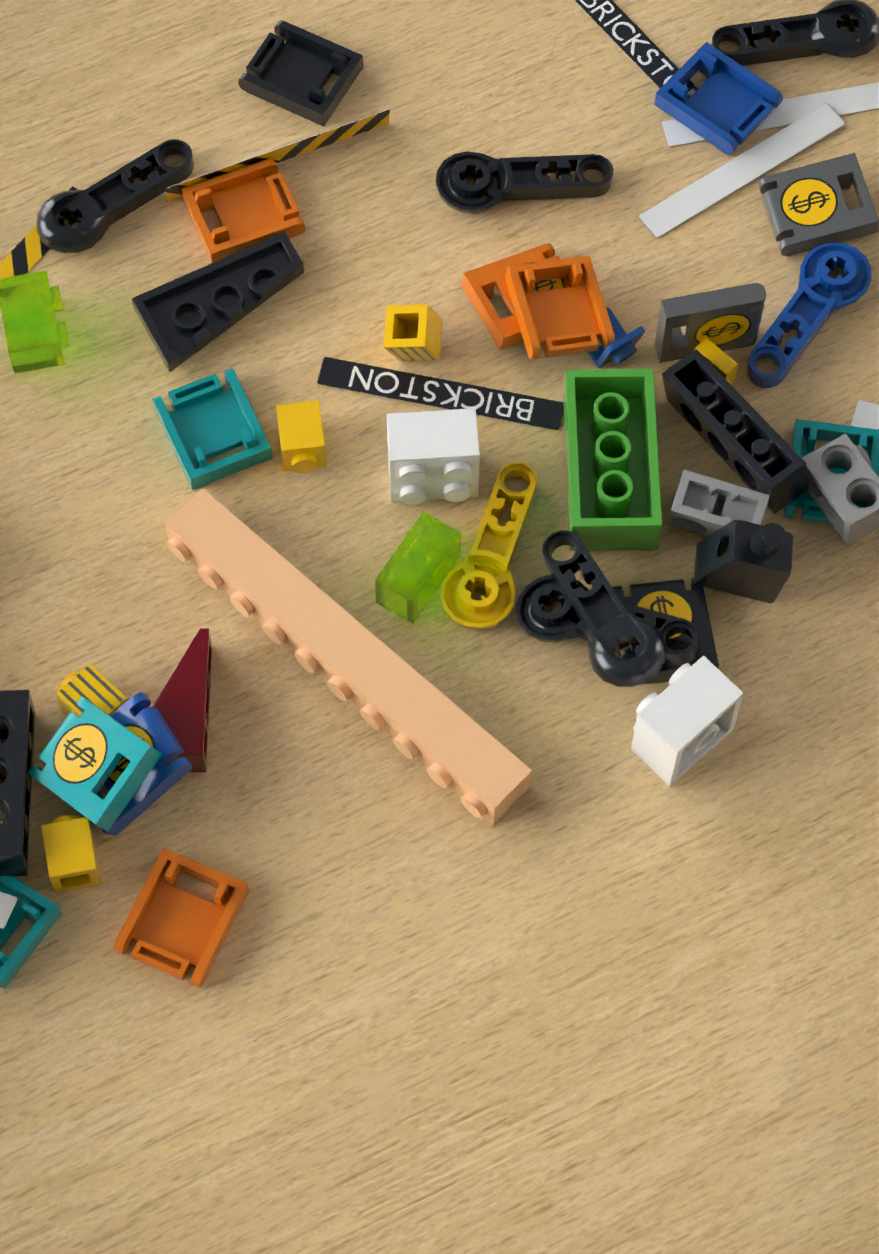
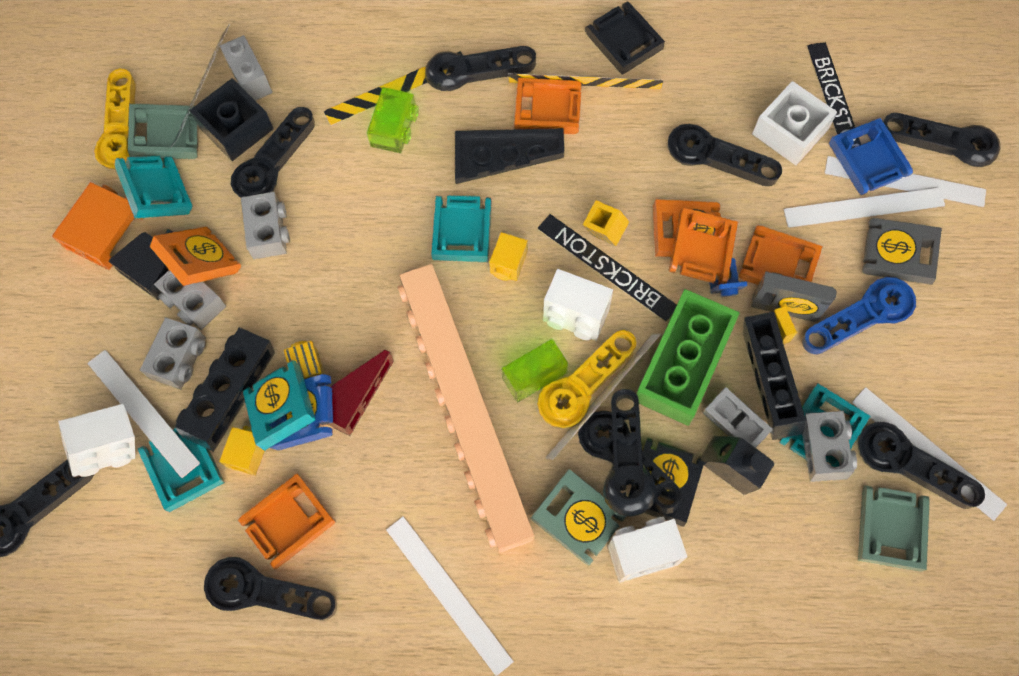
camera: 30 degrees right, 5 degrees up
none -> black beam [204,557,337,621]
none -> white sticker [386,517,514,676]
none -> sand green container [530,469,627,566]
none -> white sticker [546,334,661,460]
none -> orange container [739,225,823,285]
none -> white brick [752,81,837,165]

